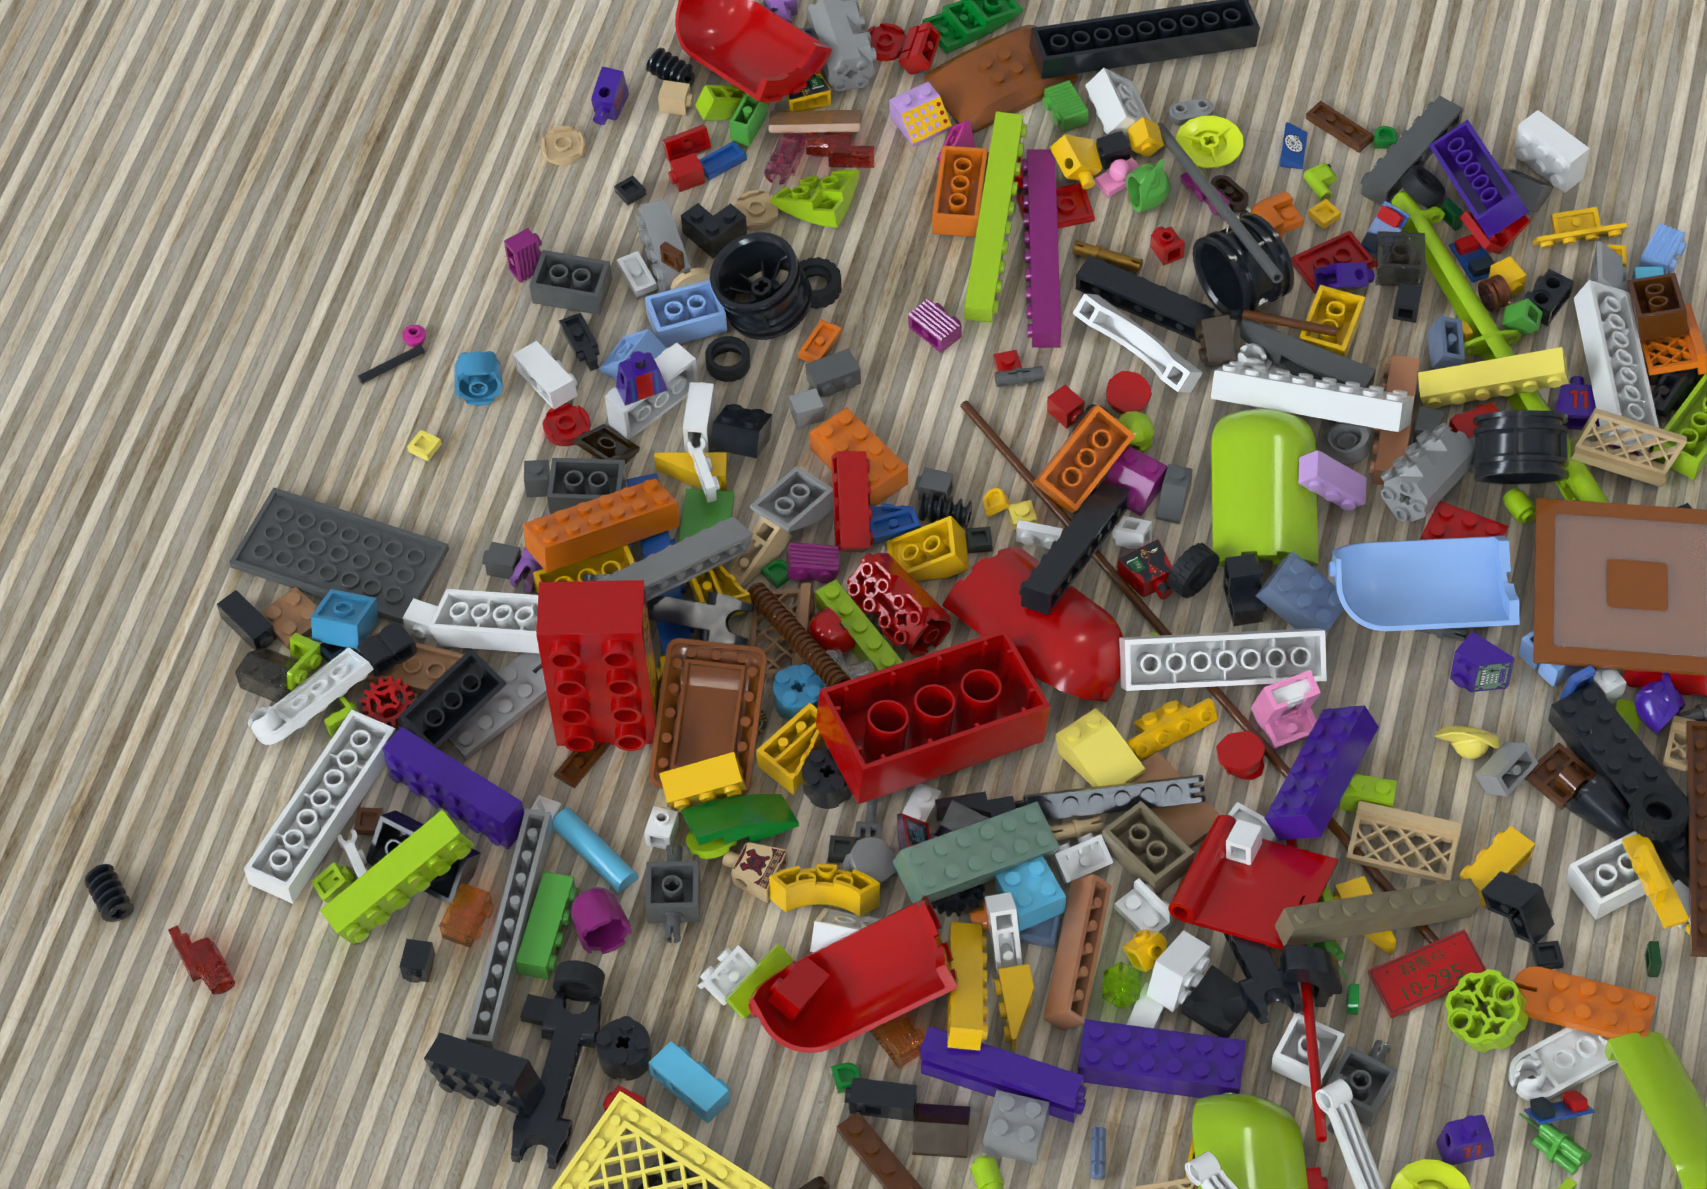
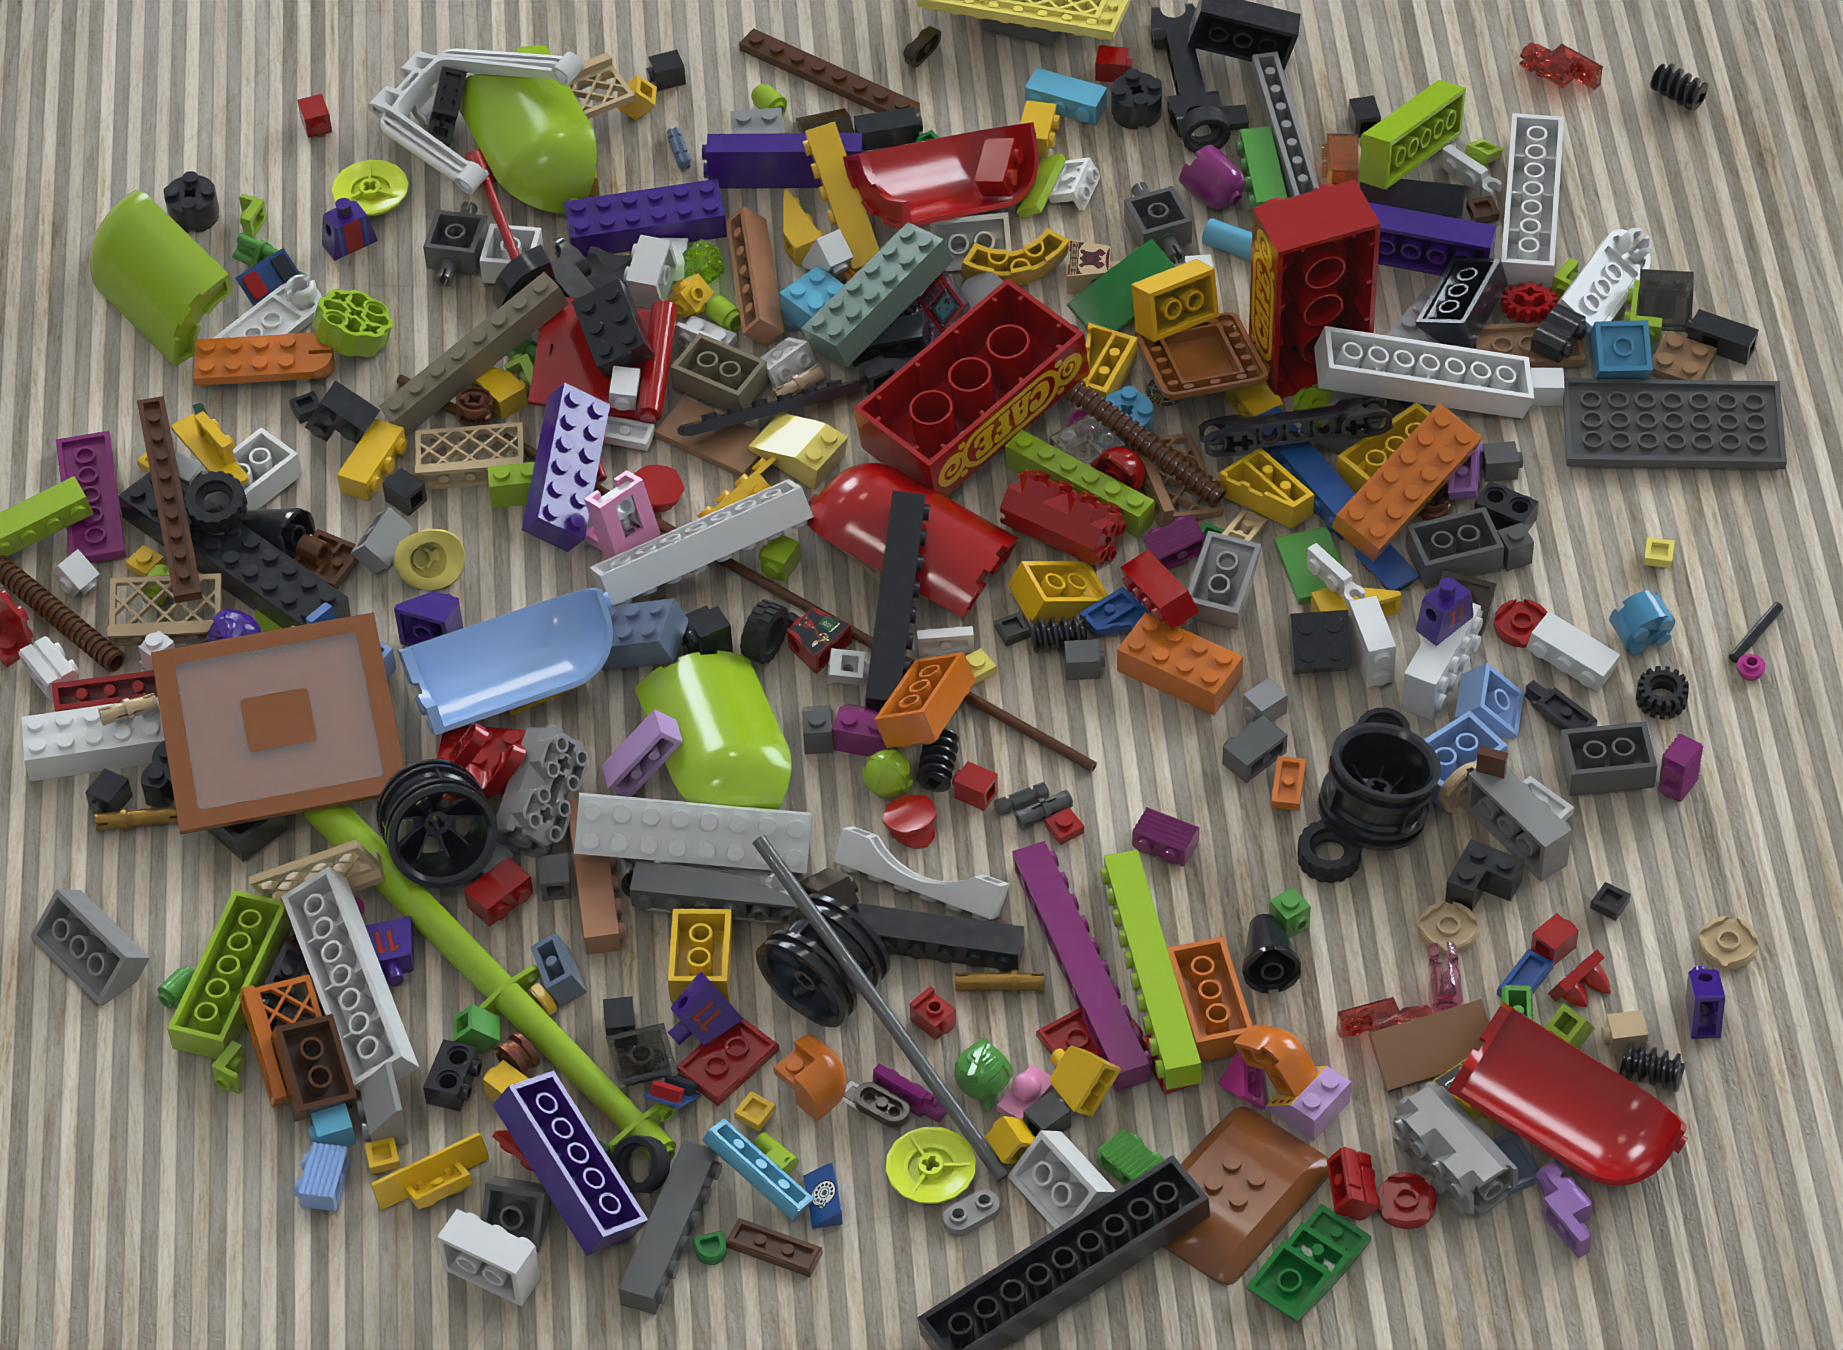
camera: 160 degrees right, 5 degrees down
light grey brick [597,517,753,601] -> none
lime brick [770,170,860,228] -> none
yellow tile [983,488,1010,517] -> none
reddish brown bar [1242,309,1338,337] -> none
green tile [1346,984,1359,1015] -> none
red tile [1368,929,1487,1018] -> none
light yellow brick [1418,347,1569,409] -> none
none -> black brick [382,468,427,516]
none -> red piece [443,723,526,803]
none -> copper wheel [456,387,493,426]
none -> black brick [571,278,655,379]
none -> medium azure brick [702,1119,814,1221]
none -> lime brick [705,295,741,332]
none -> dark grey axle [994,782,1049,815]
none -> yellow brick [1020,100,1061,158]
none -> orange brick [1233,1024,1317,1097]
none -> black cone [1242,914,1301,993]
none -> bright green brick [1269,887,1311,939]
none -> black brick [1474,481,1539,531]
none -> black tyre [1636,666,1689,720]

